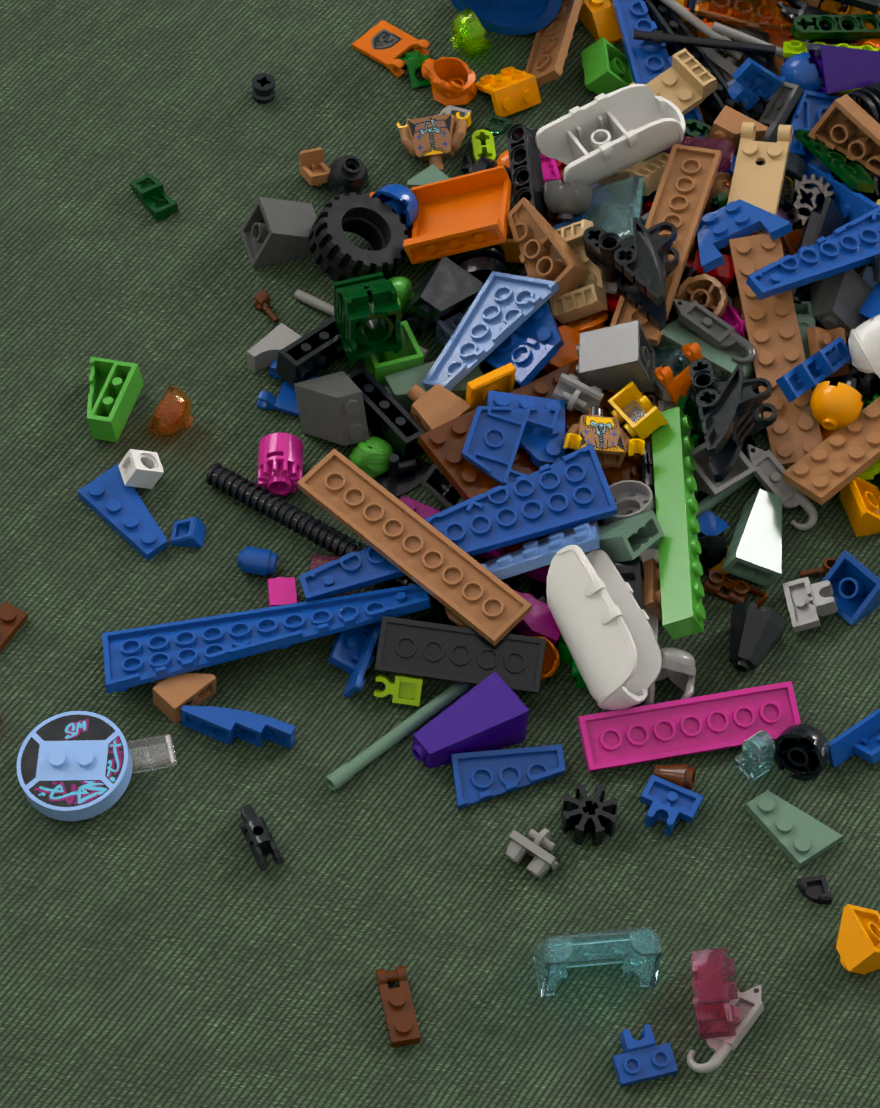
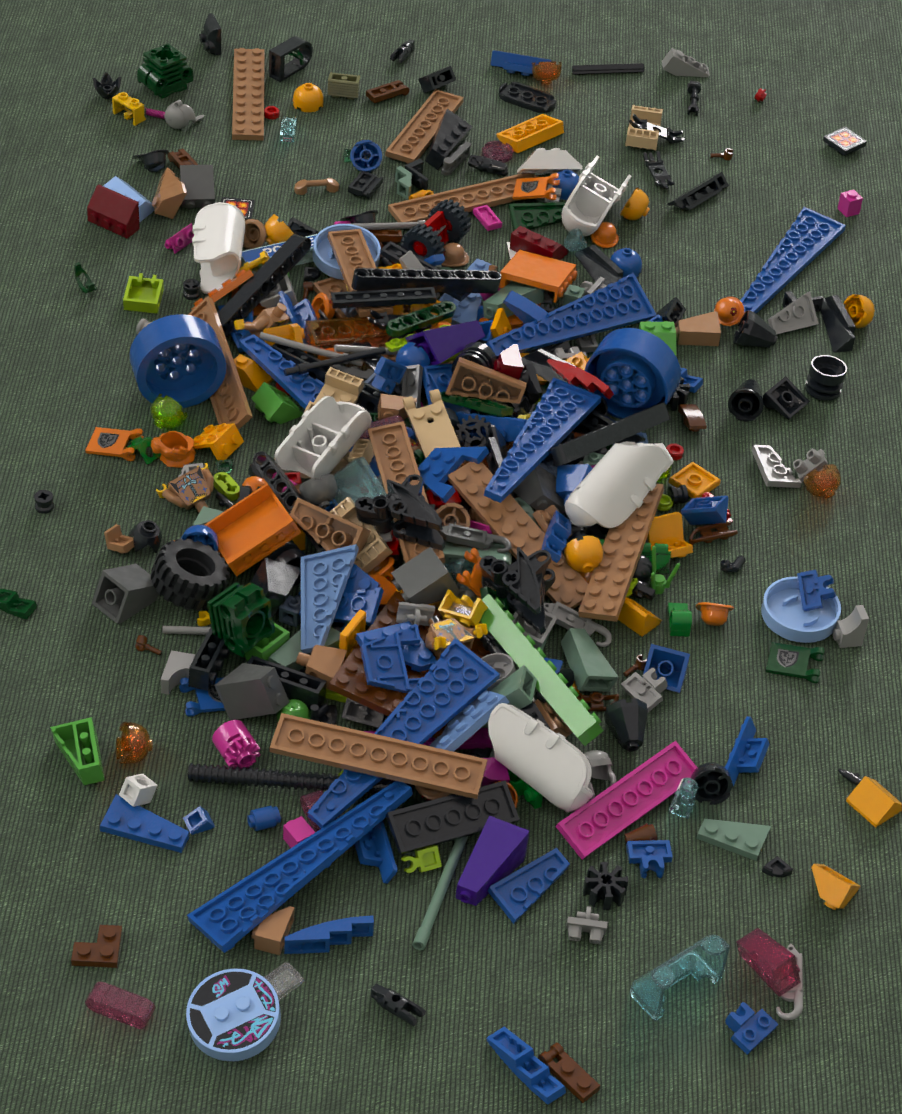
camera: 30 degrees left, 10 degrees down
none -> blue slope [486,1027,566,1105]

